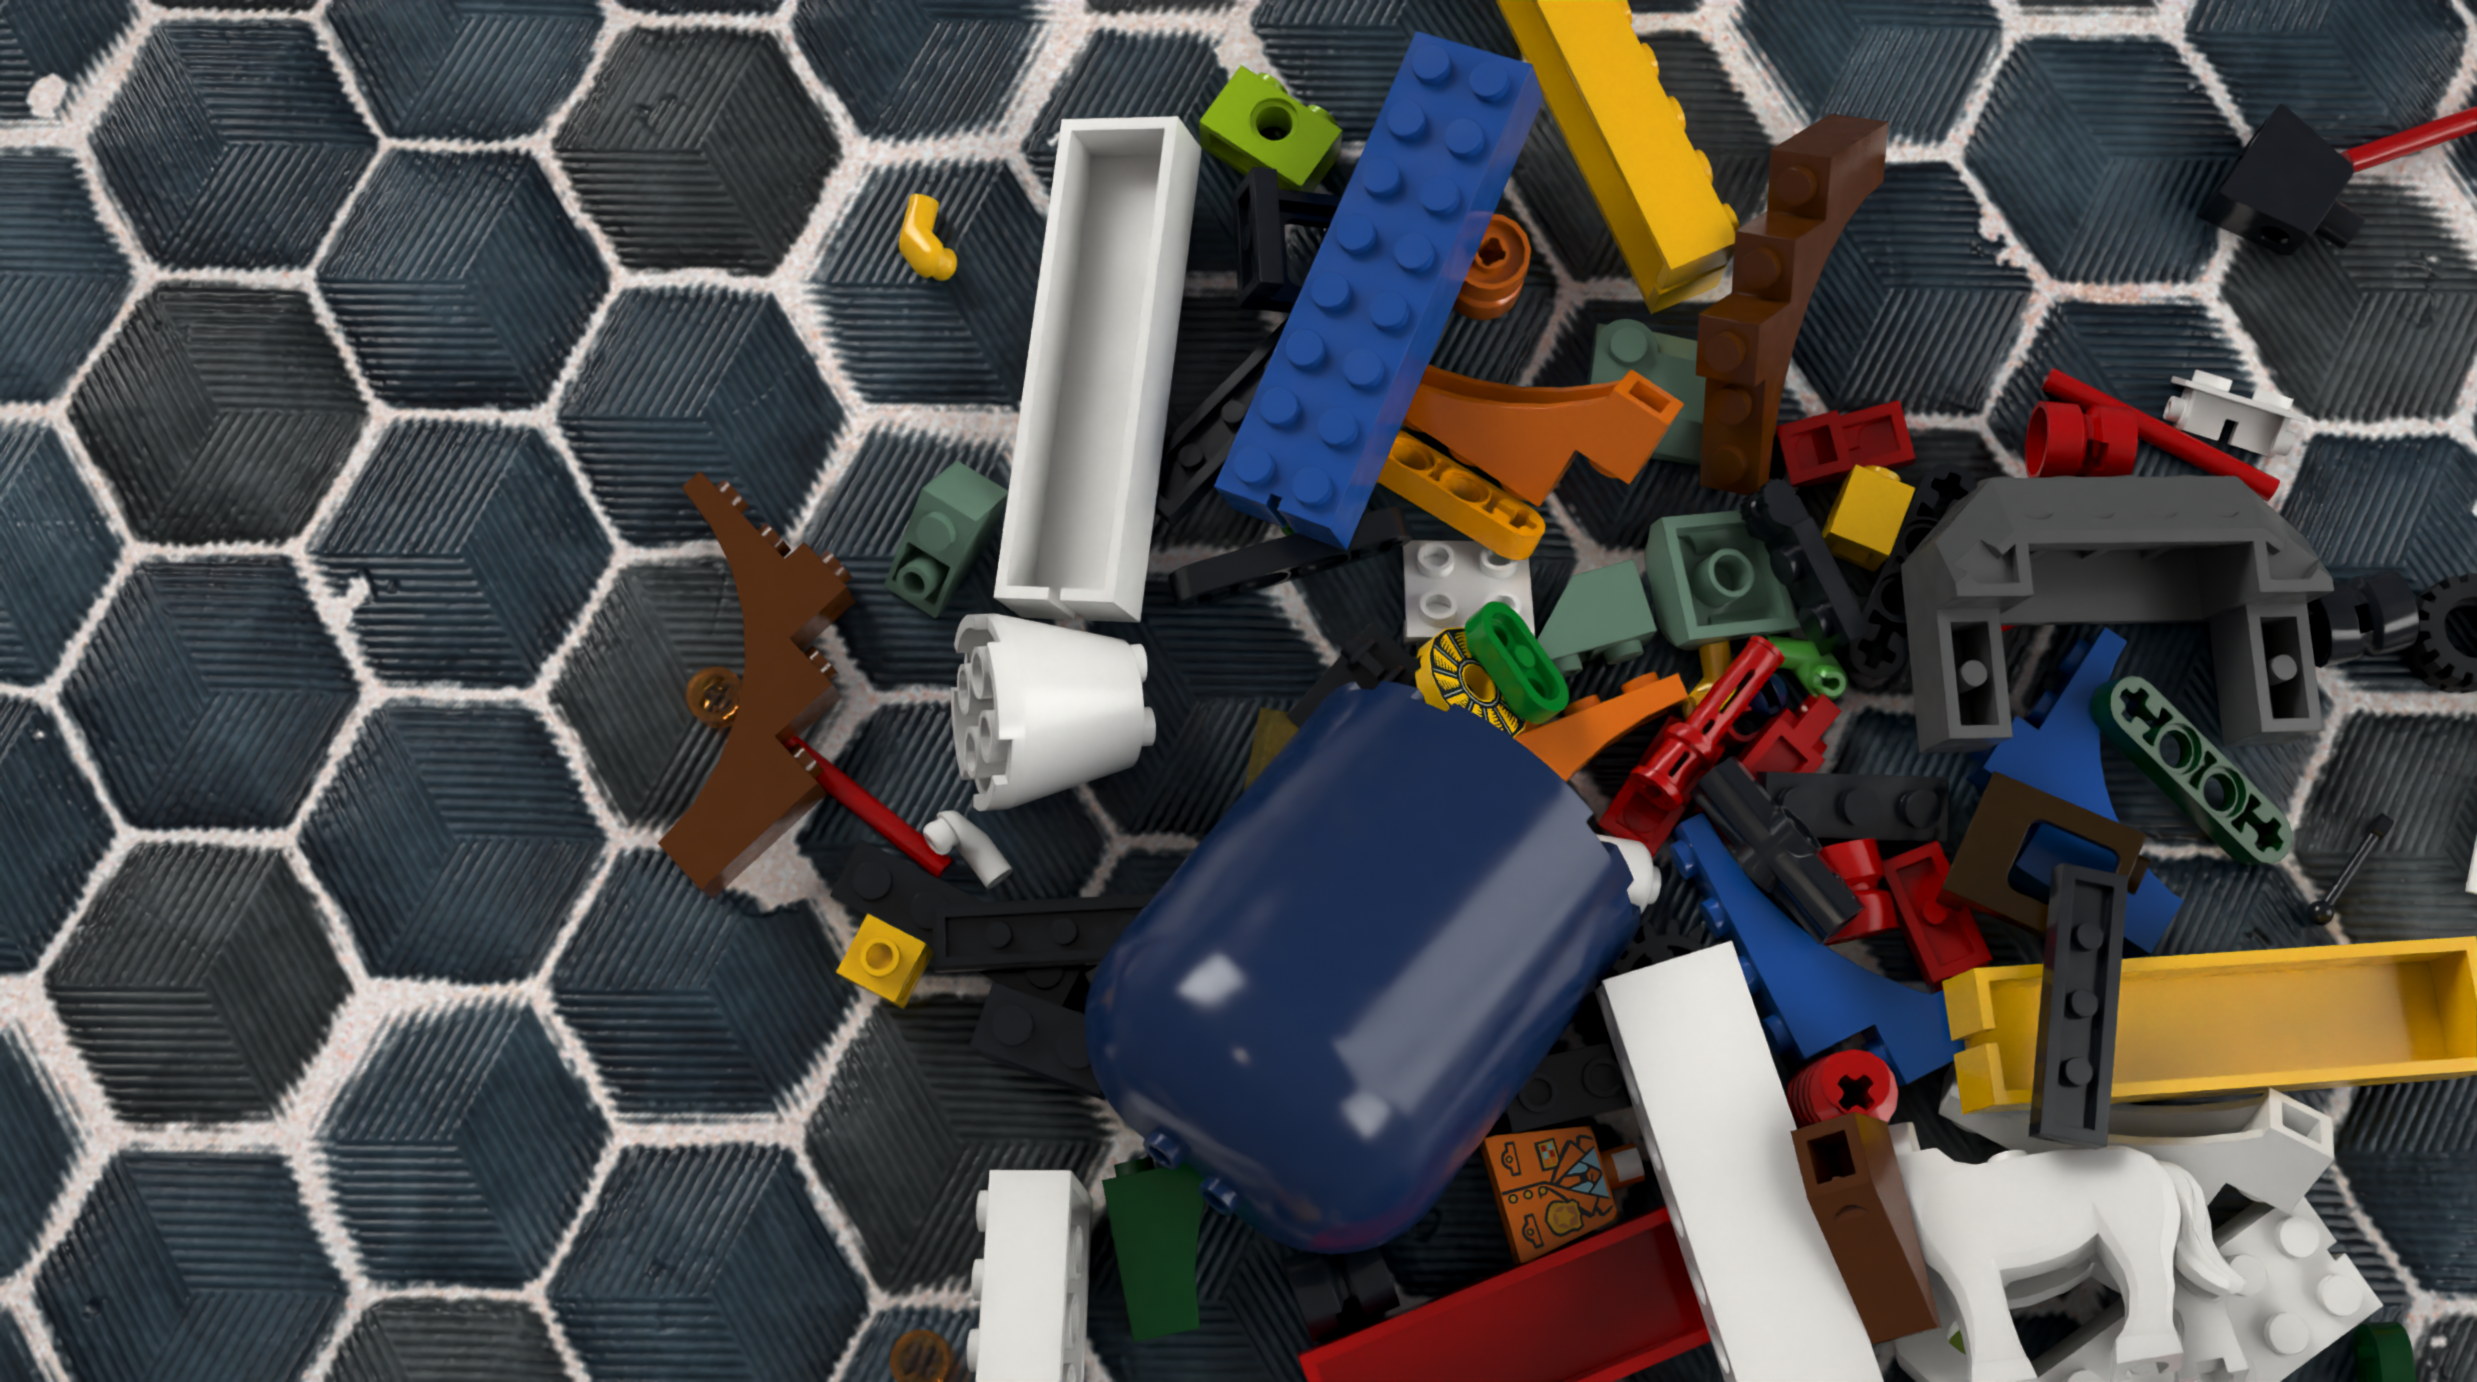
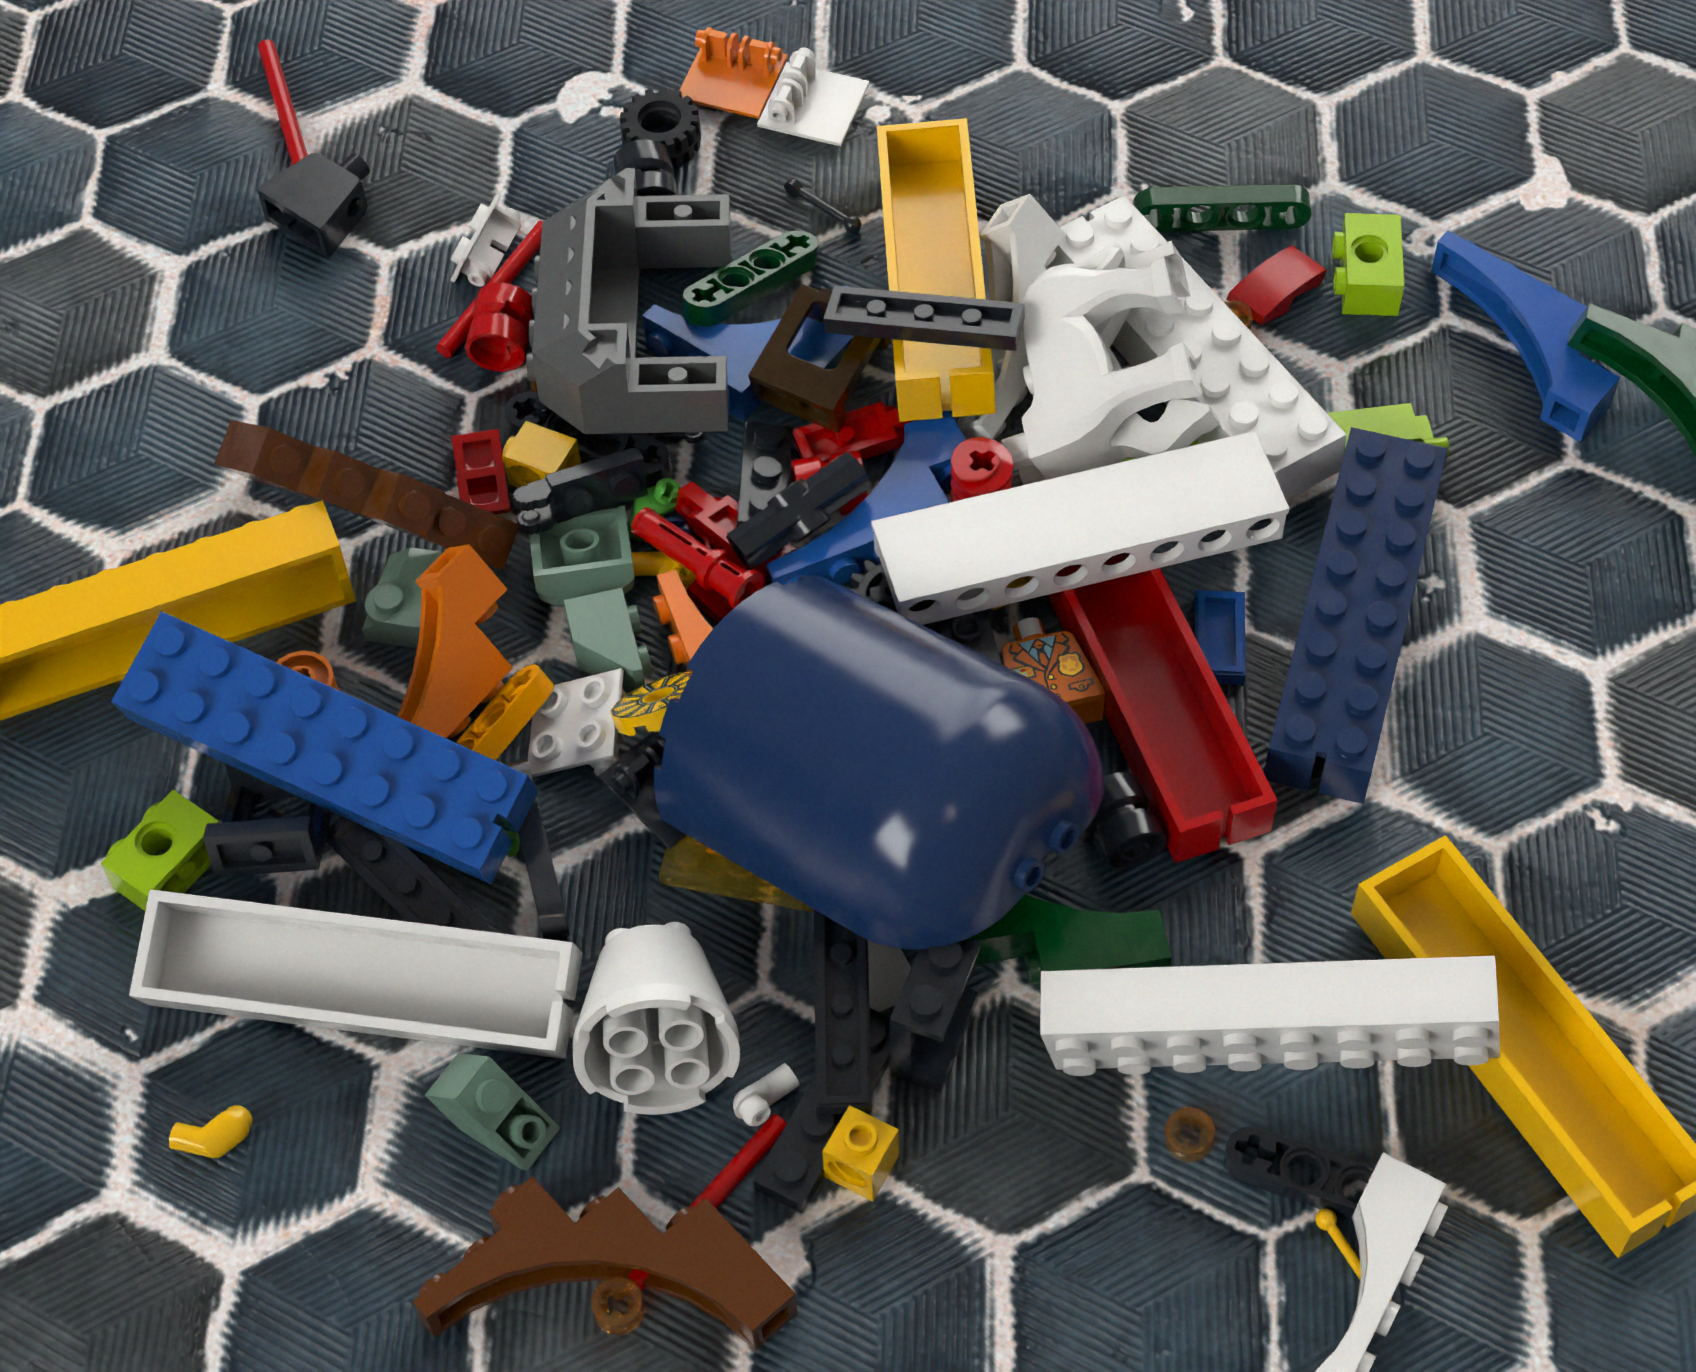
camera: 85 degrees left, 20 degrees down
green plate [1465,601,1569,724] -> none
reddish brown slope [1790,1112,1942,1344] -> none

